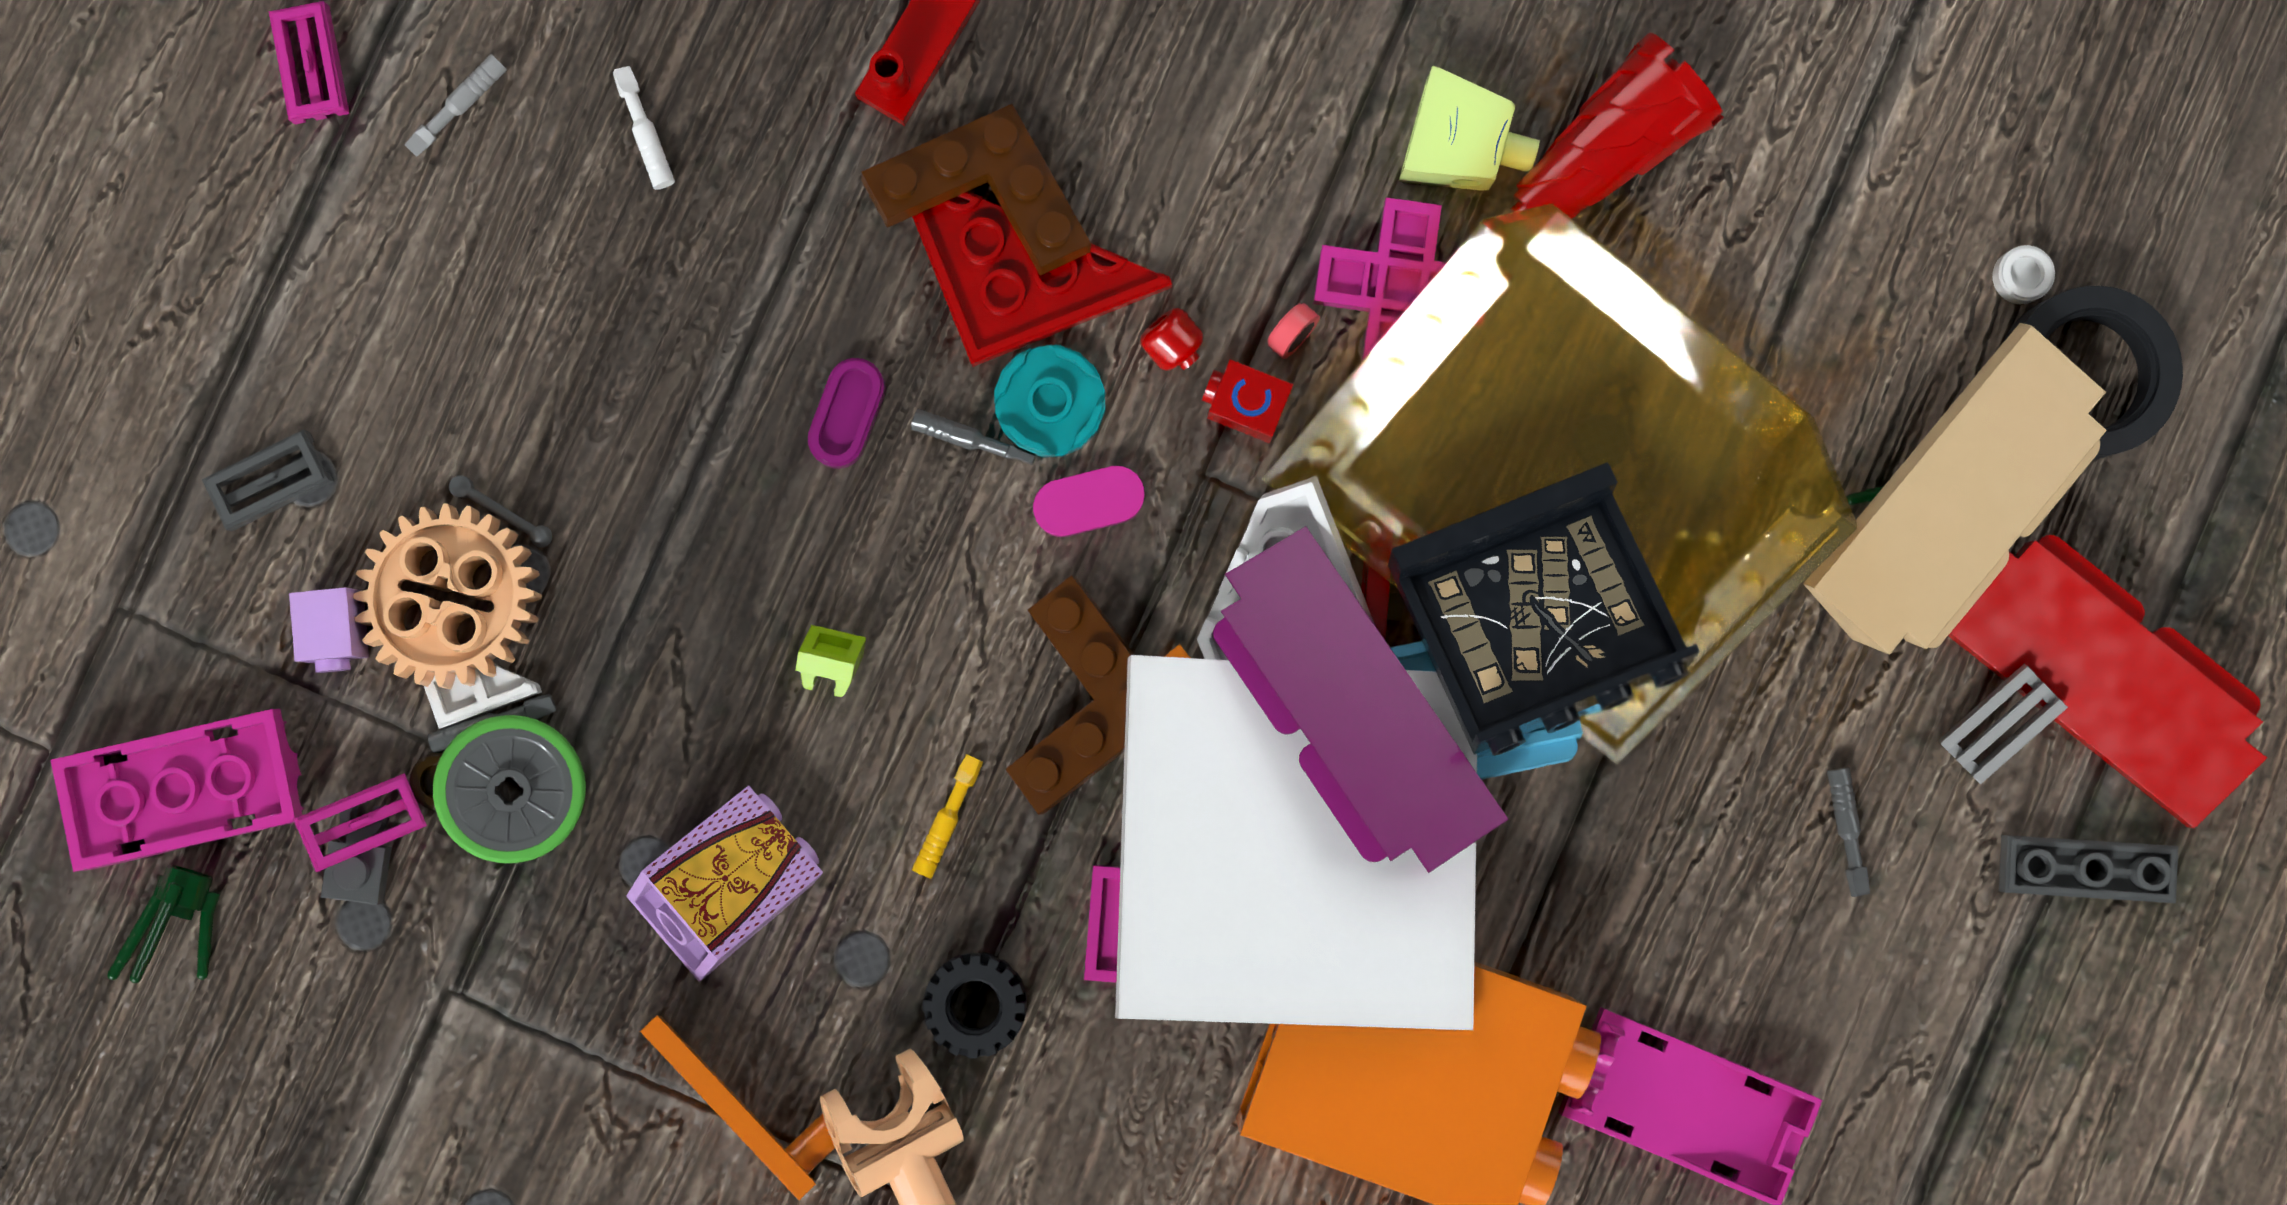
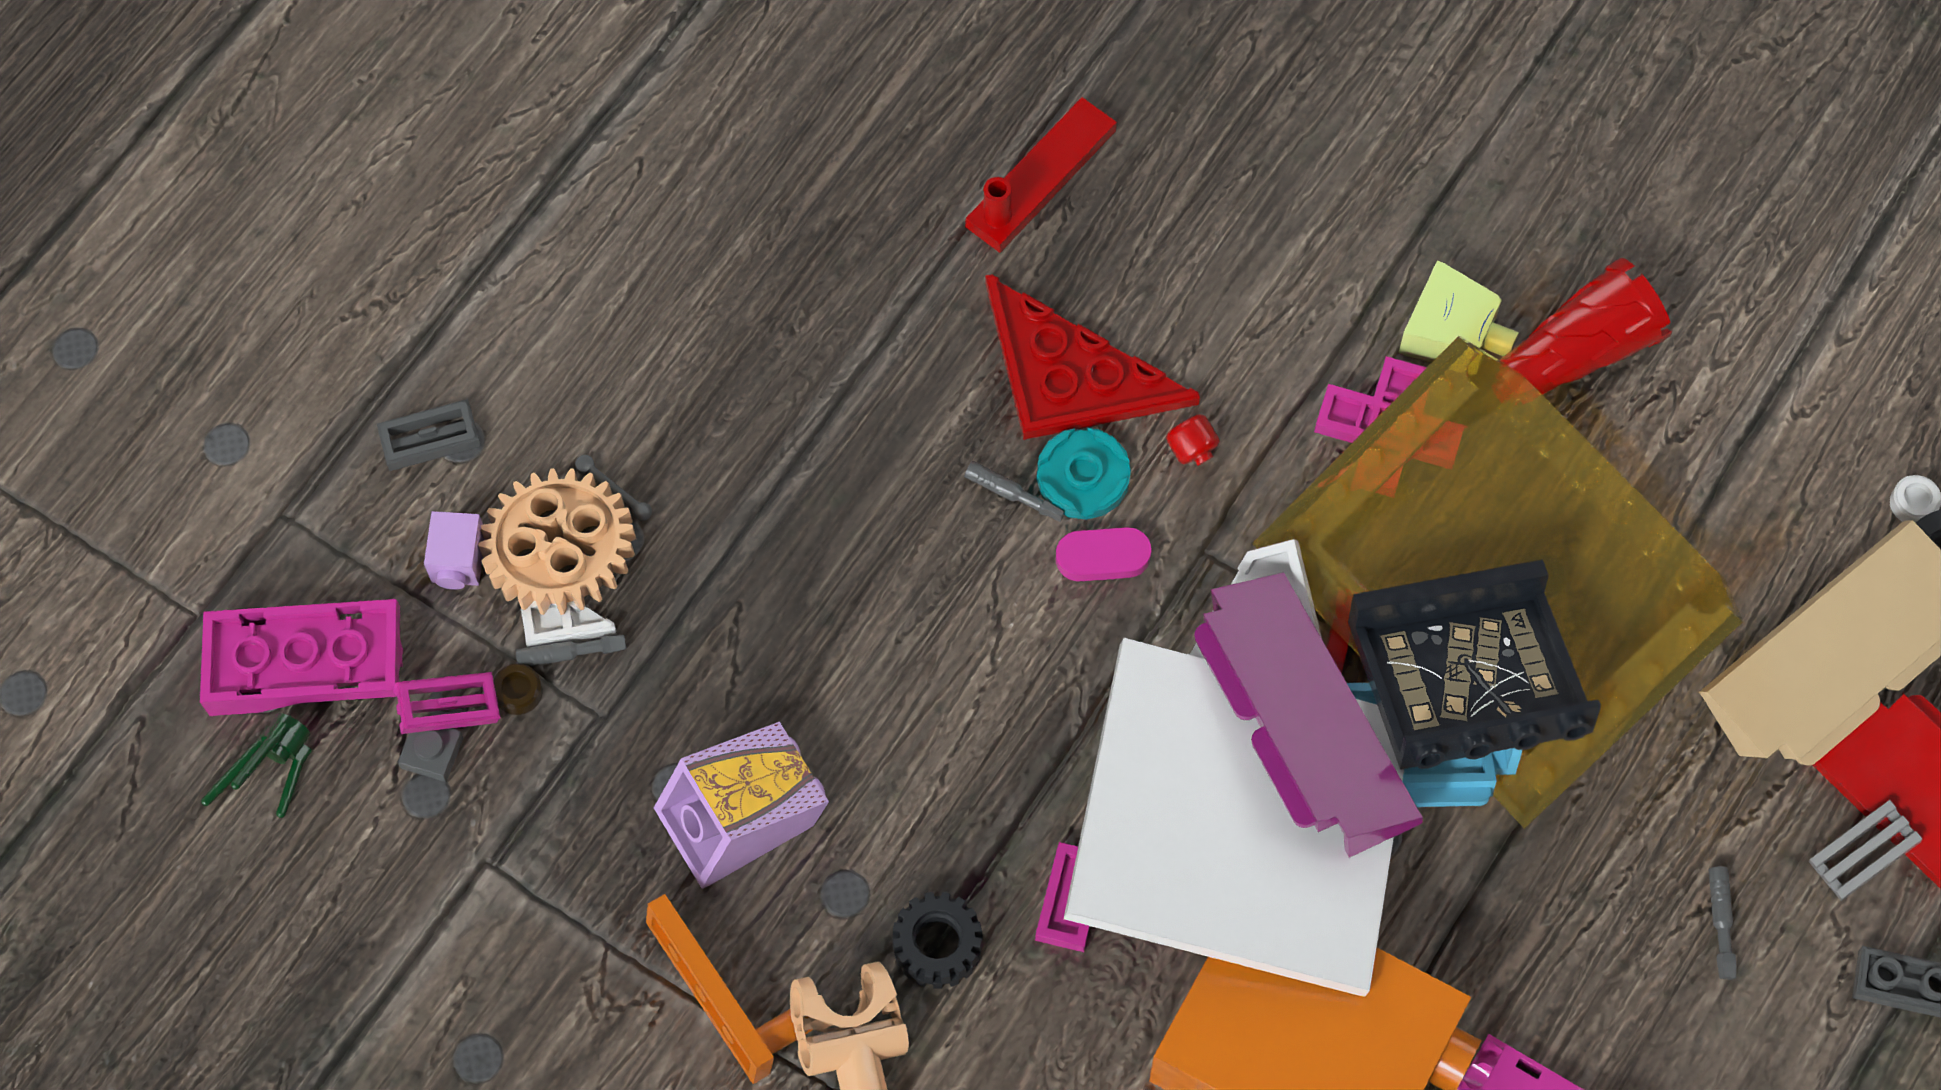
camera: 10 degrees right, 20 degrees down
dark pink tile [269,1,350,125] -> none
light grey piece [404,54,507,157] -> none
dark grey wheel [433,715,586,863] -> none
white piece [613,66,675,190] -> none
lime tile [795,625,866,697] -> none
magenta tile [808,358,886,469] -> none
reddish brown plate [861,104,1092,276] -> none
yellow piece [911,754,983,879] -> none
reddish brown plate [1005,575,1134,815] -> none
red brick [1202,359,1293,444] -> none
coral tile [1267,303,1320,359] -> none

